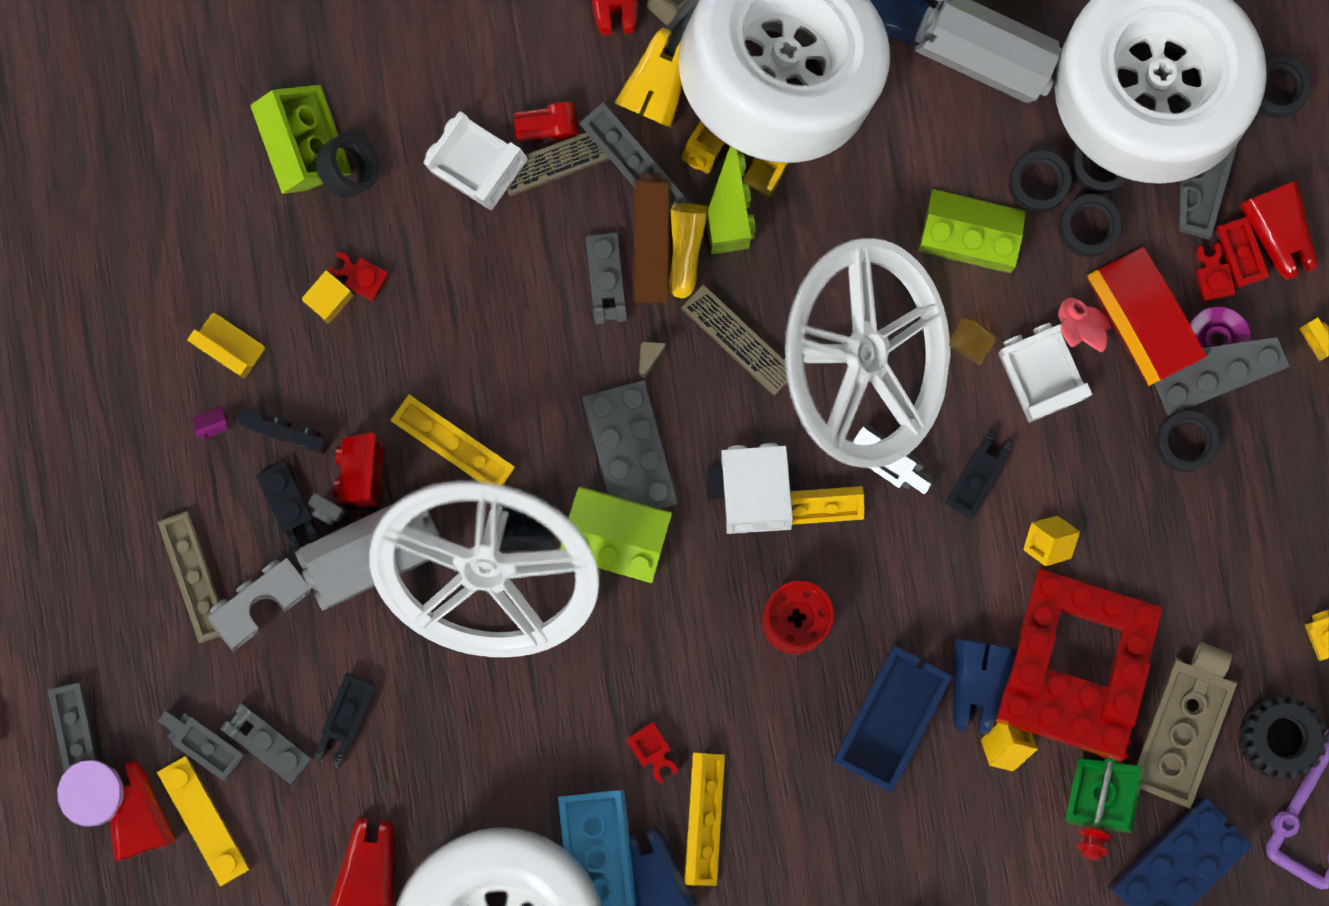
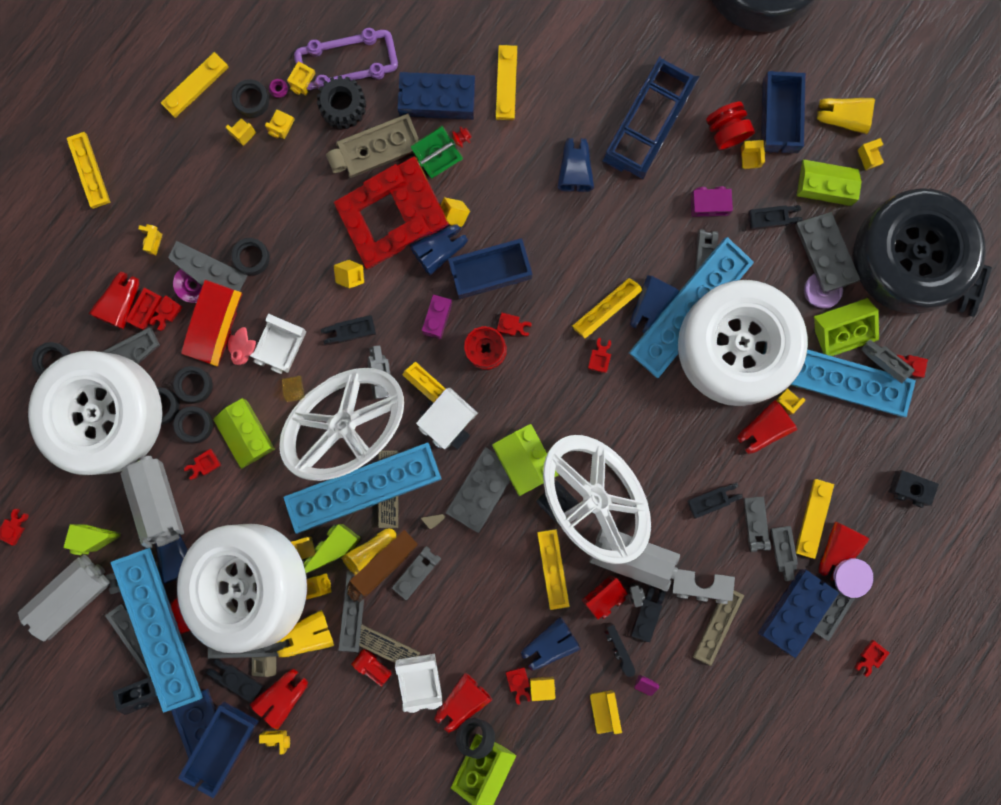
camera: 135 degrees left, 0 degrees up
none -> red plate [184,449,222,480]
none -> dark azure plate [283,443,442,534]
none -> magenta brick [422,294,452,340]
none -> red piece [434,673,492,733]
none -> red plate [497,313,532,337]
none -> dark blue piece [520,617,581,671]
none -> dark blue piece [758,569,839,658]

